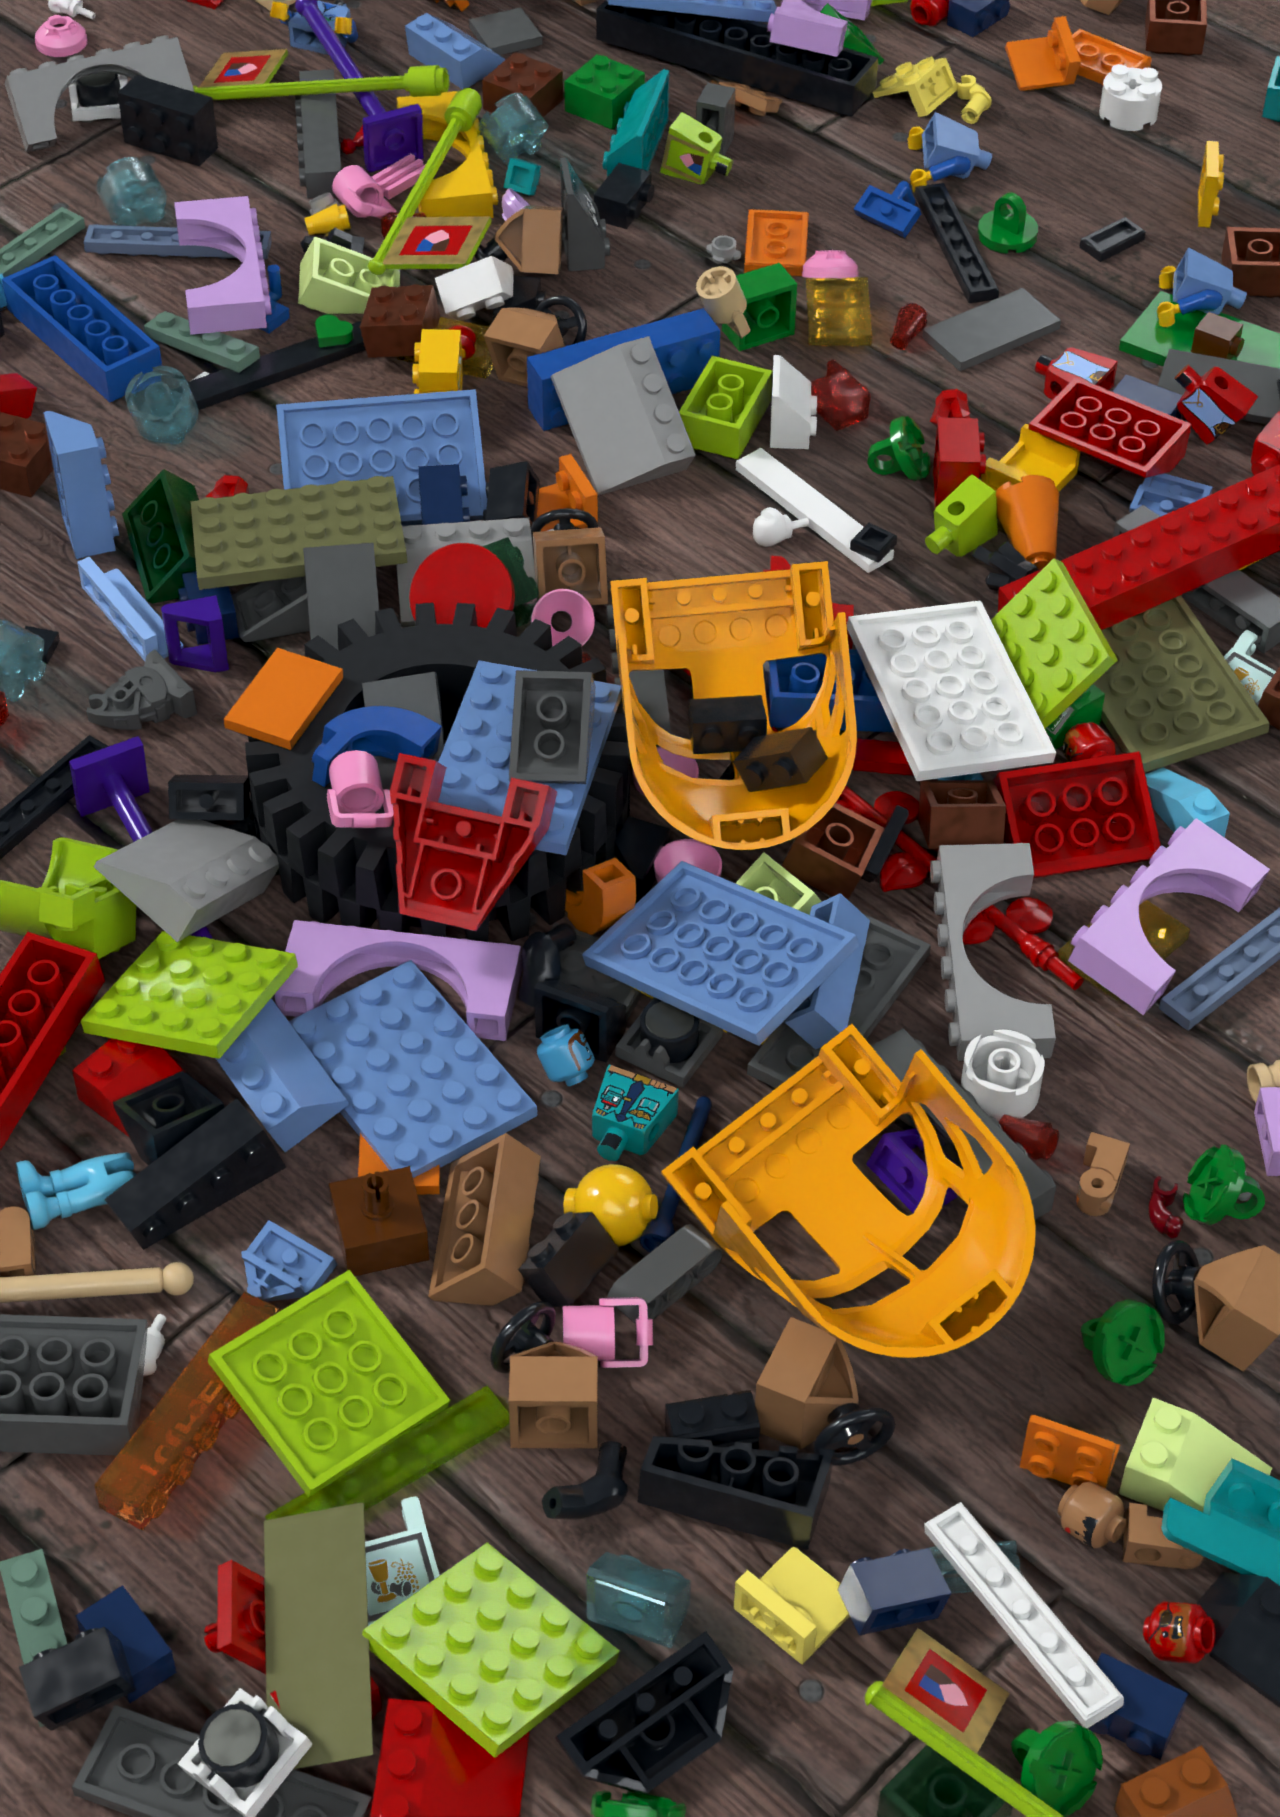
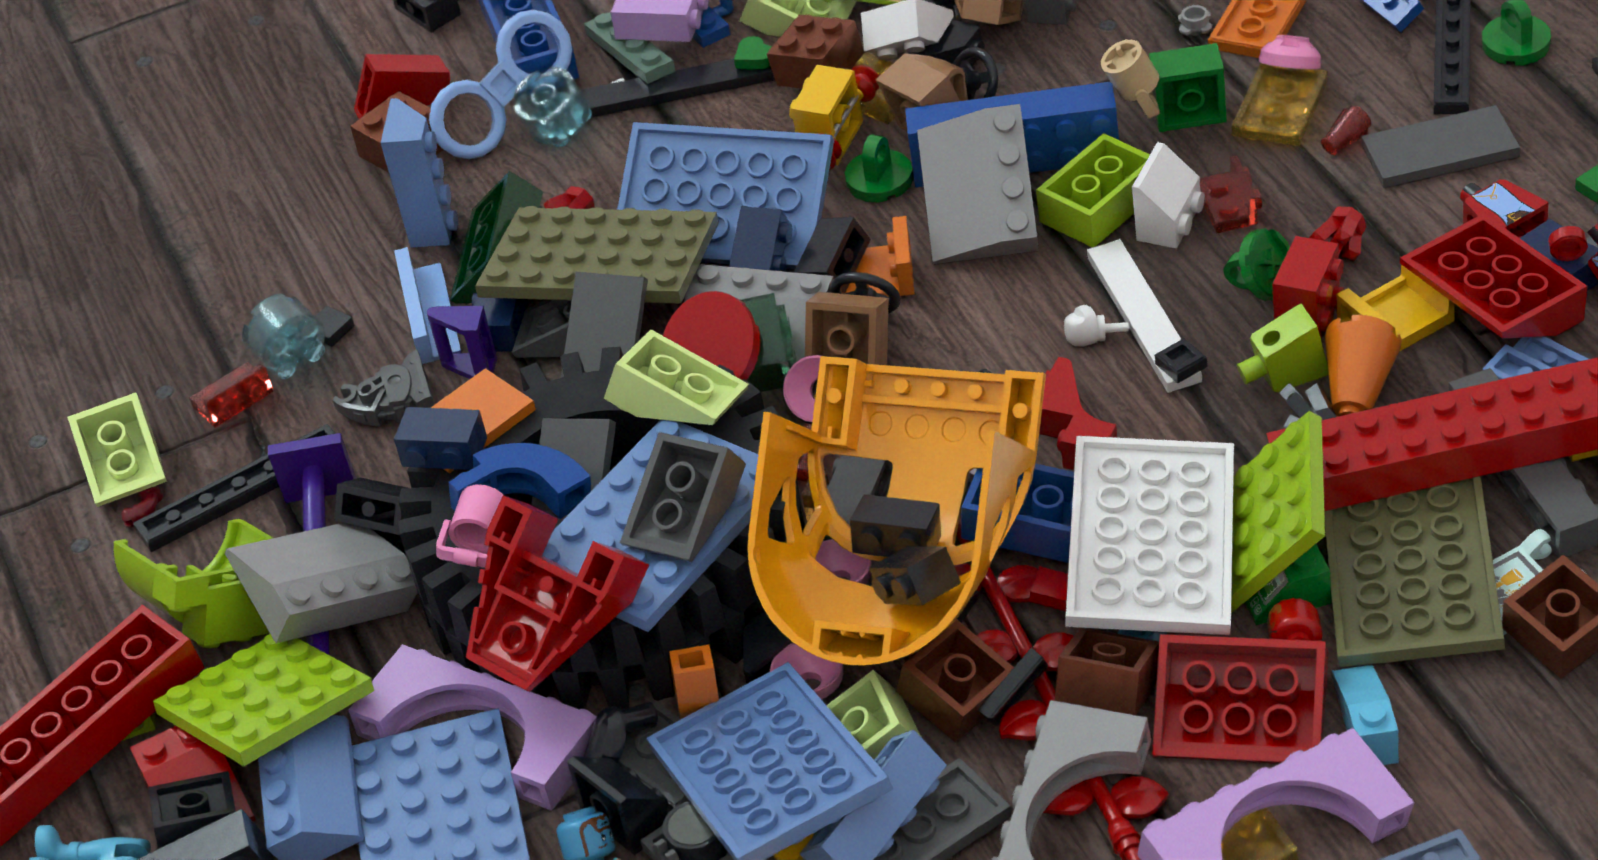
camera: 30 degrees right, 5 degrees down
none -> dark blue brick [394,407,487,470]
none -> light blue bar [429,10,572,159]
none -> yellowish green slope [604,330,749,425]
none -> green tile [844,134,914,203]
none -> red tile [1548,226,1588,261]

